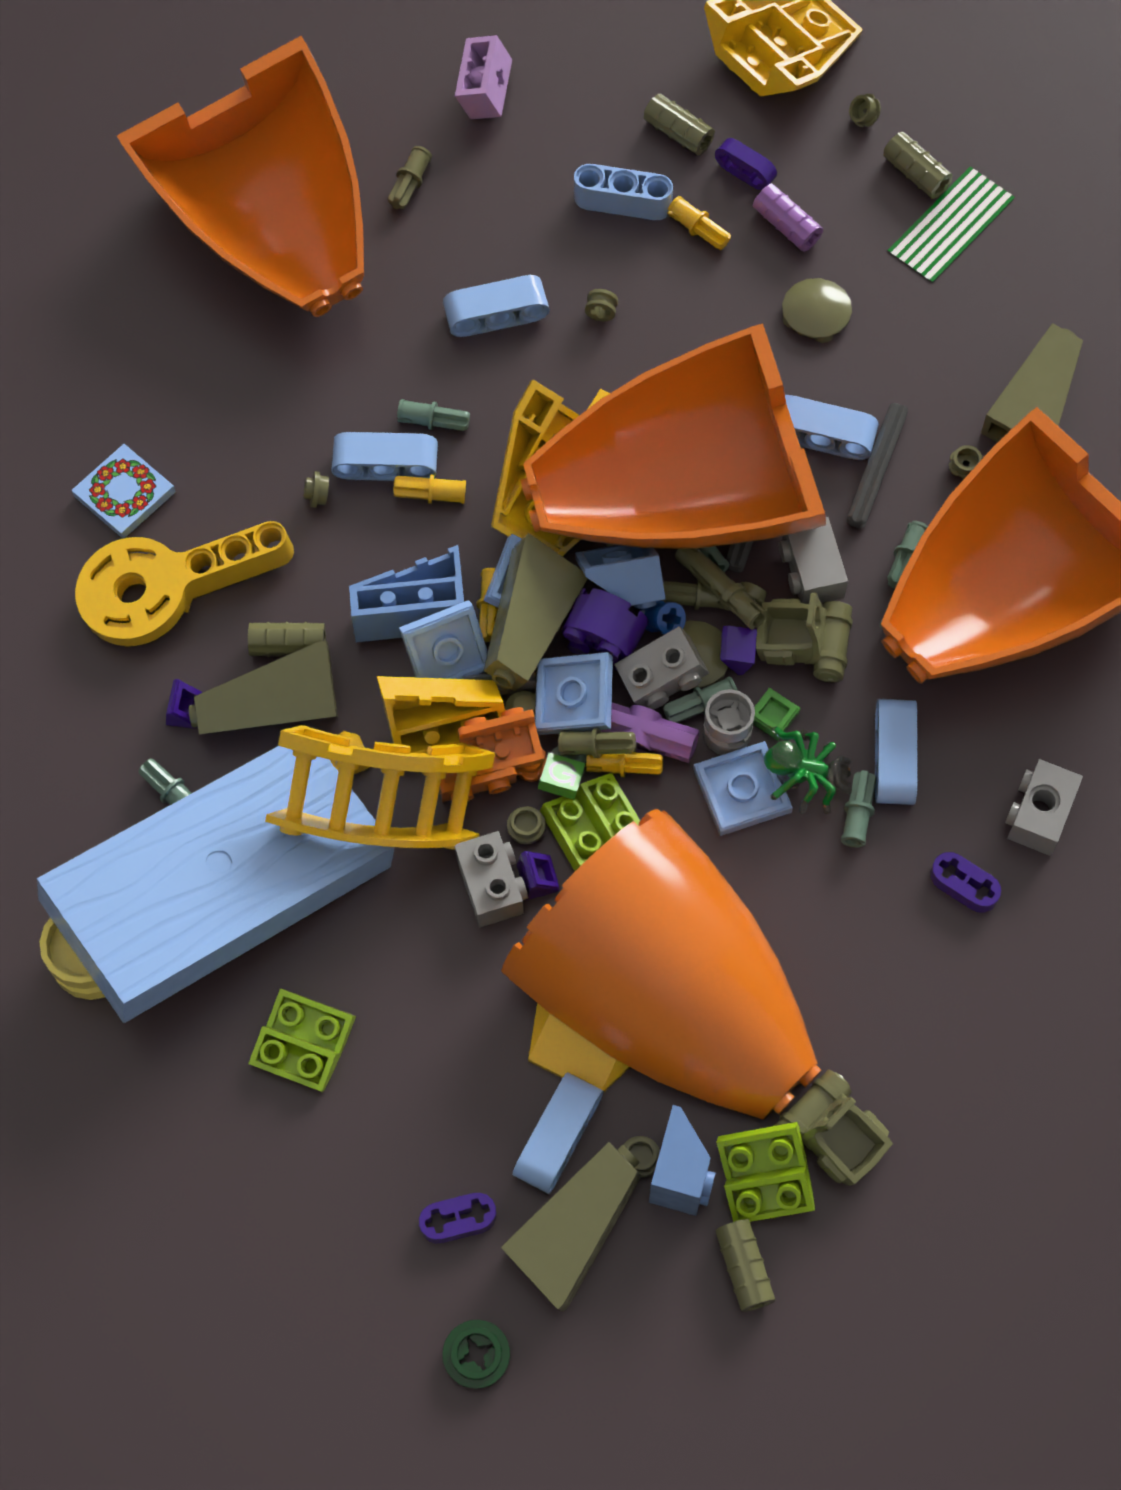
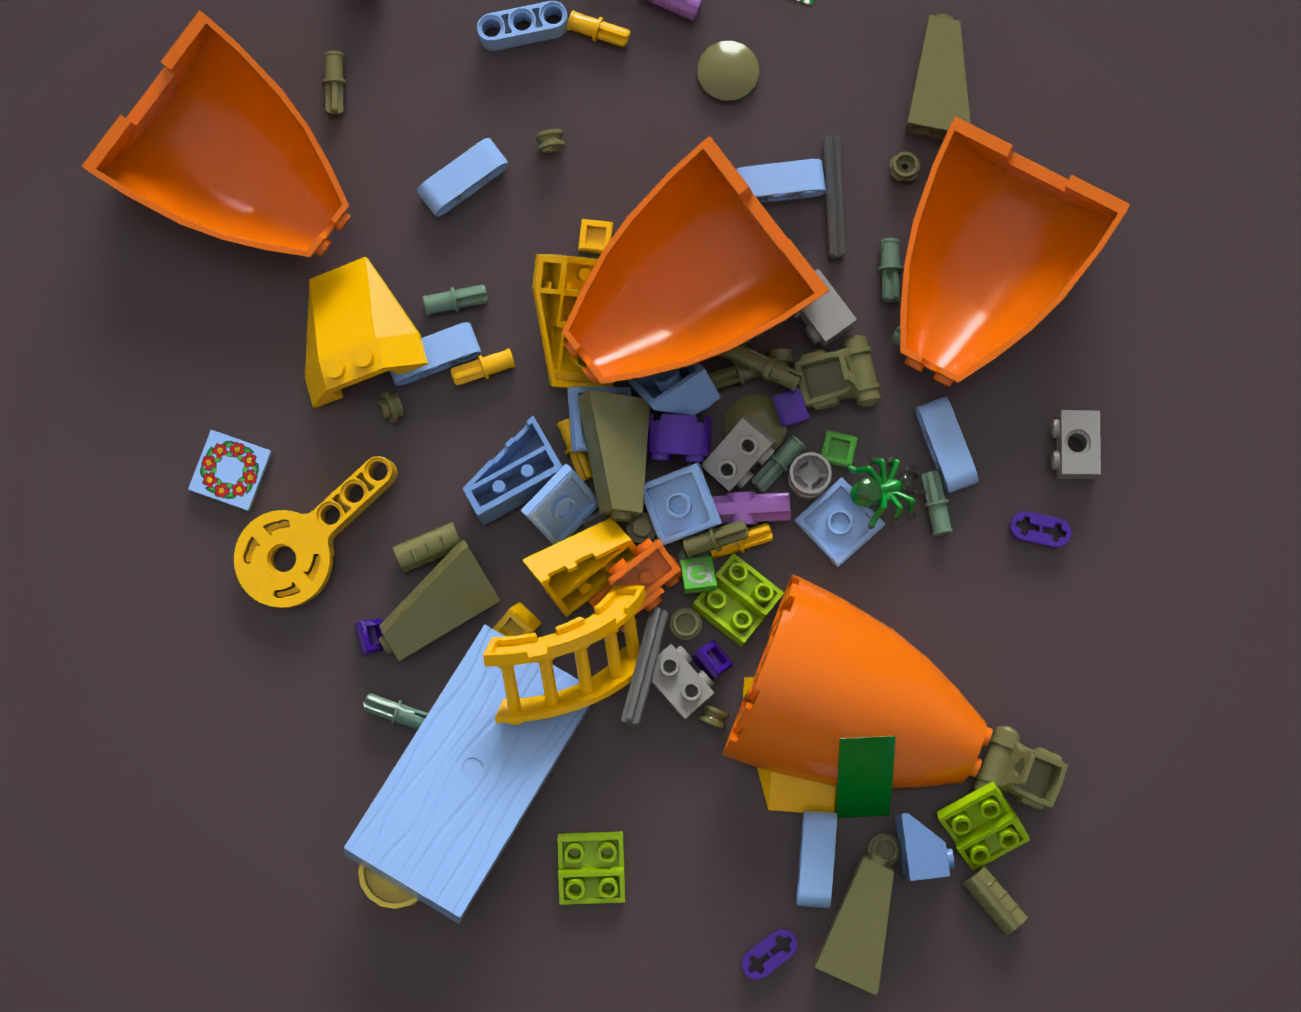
camera: 25 degrees left, 15 degrees up
blue bush [638,600,686,635] -> none
none -> yellow wedge [305,257,428,408]
none -> dark grey axle [621,607,669,728]
none -> olive bush [697,704,730,730]
none -> green sticker [836,736,896,818]

